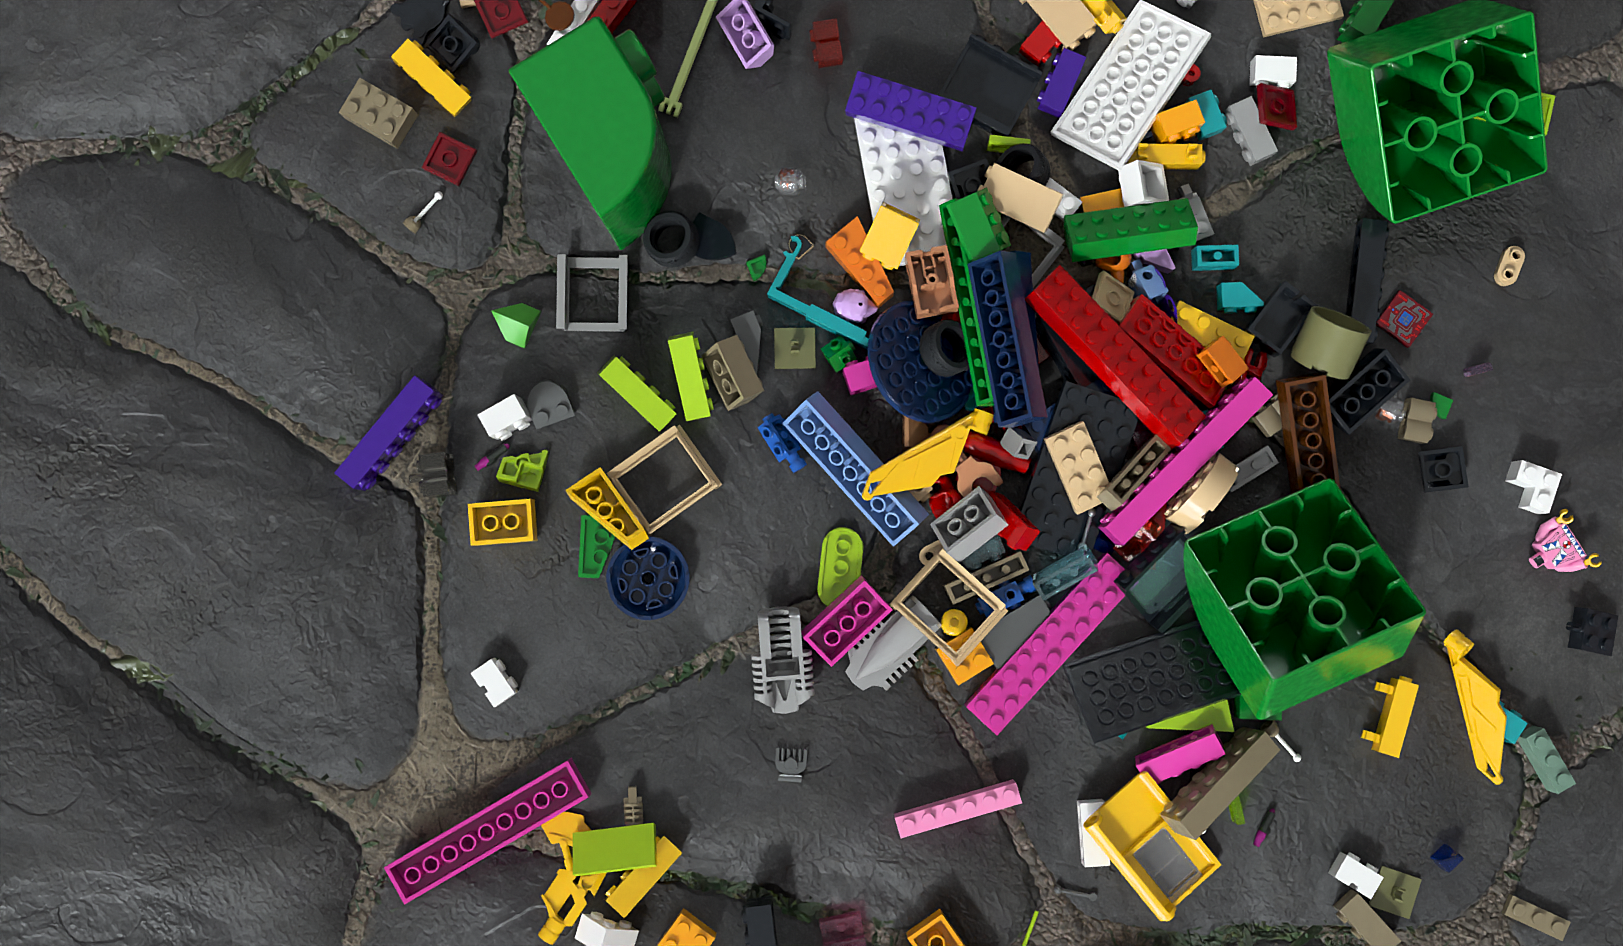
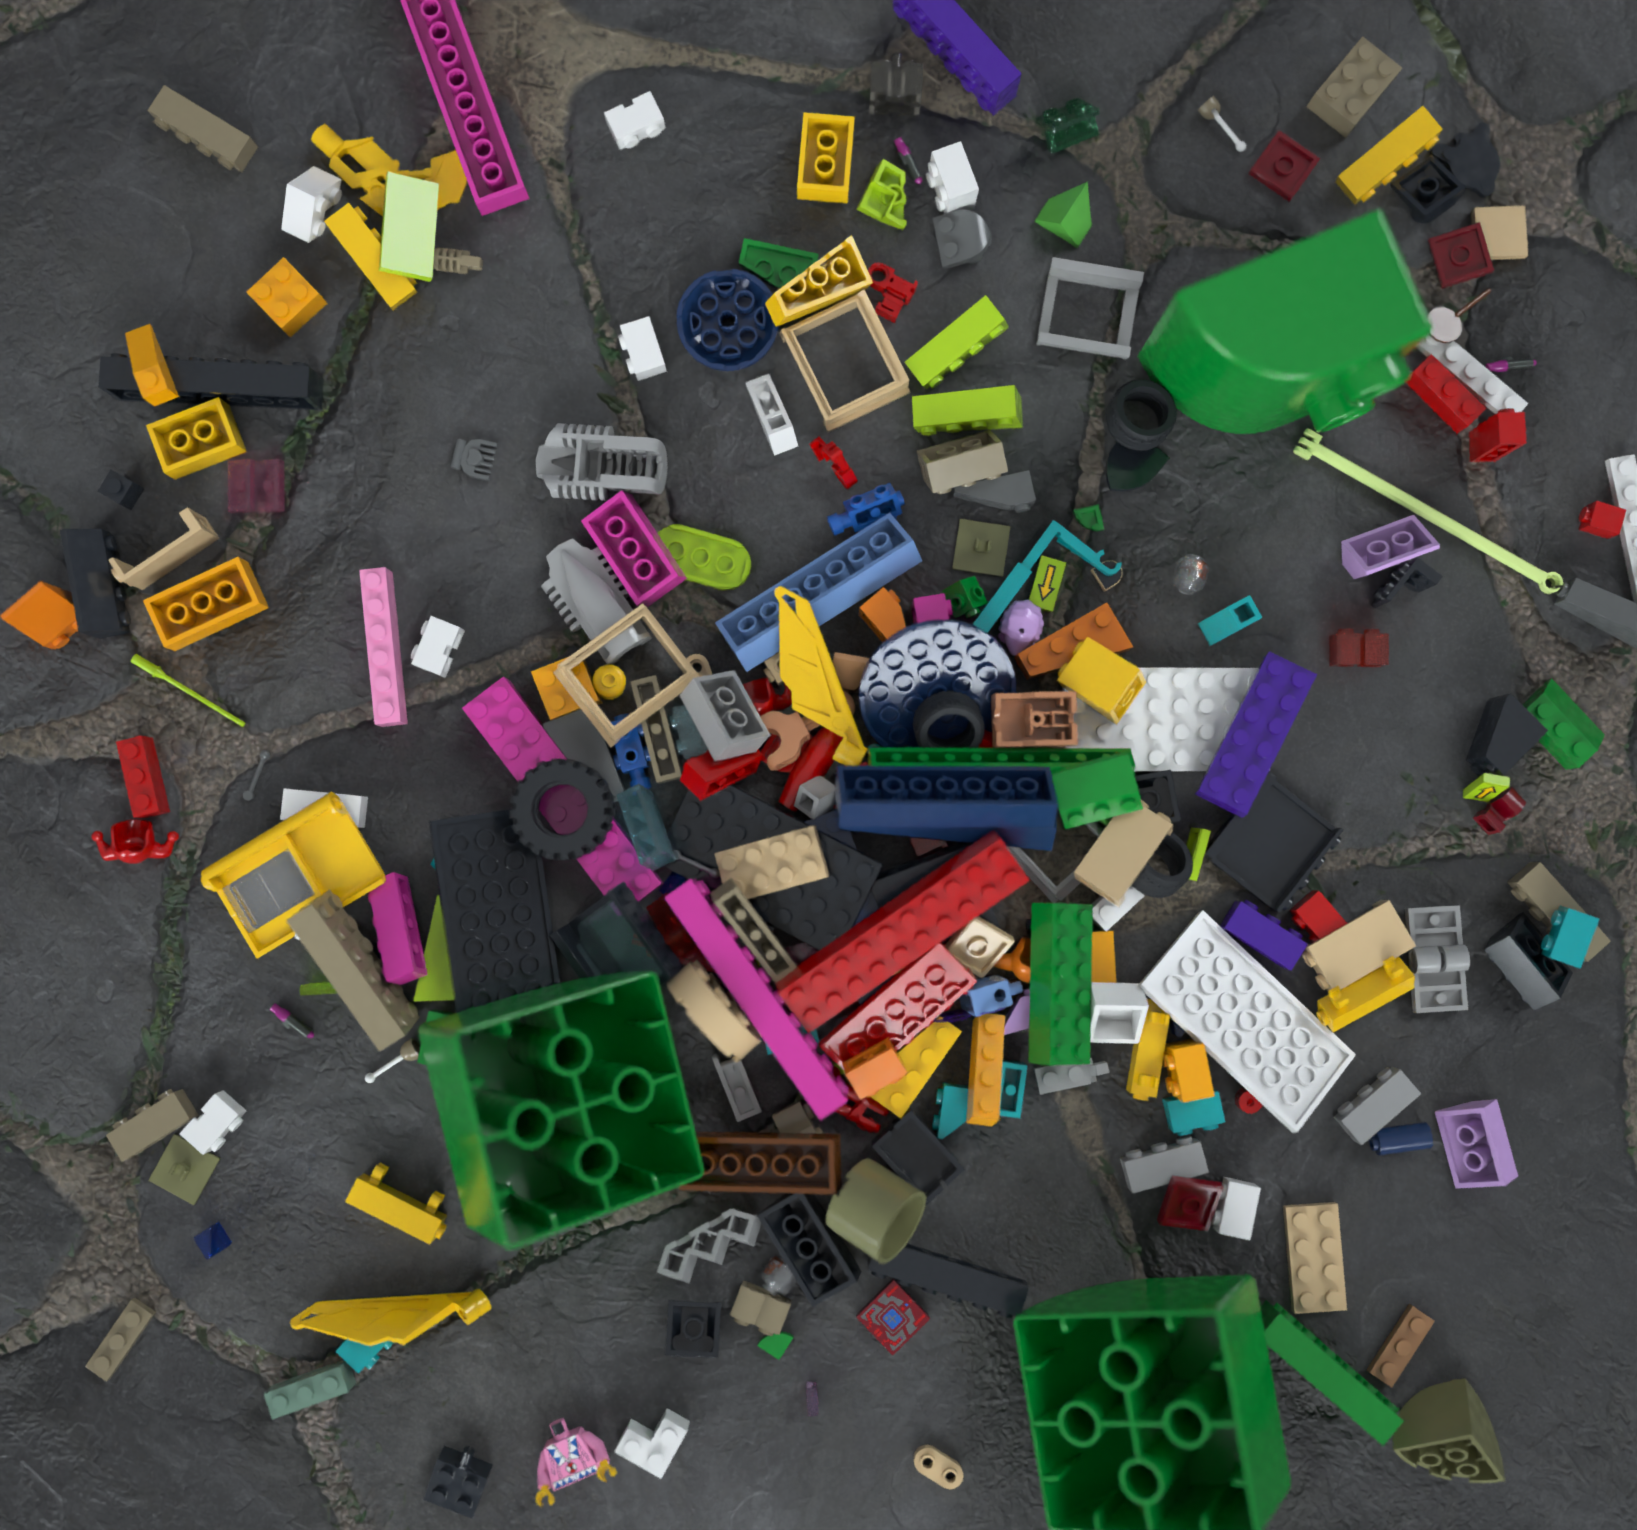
camera: 95 degrees right, 0 degrees up
none -> white brick [411,616,465,678]
none -> black tyre [509,758,615,860]
none -> white brick [618,316,667,381]
none -> light grey brick [657,1209,761,1283]
none -> white slope [746,374,798,456]
none -> red piece [809,437,858,490]
none -> orange slope [858,587,906,643]
none -> red piece [868,263,918,323]
none -> light orange brick [966,1013,1005,1126]
none -> lime tile [1029,556,1066,613]
none -> clear green bracket [1036,98,1100,154]
none -> teal slope [1198,595,1262,646]

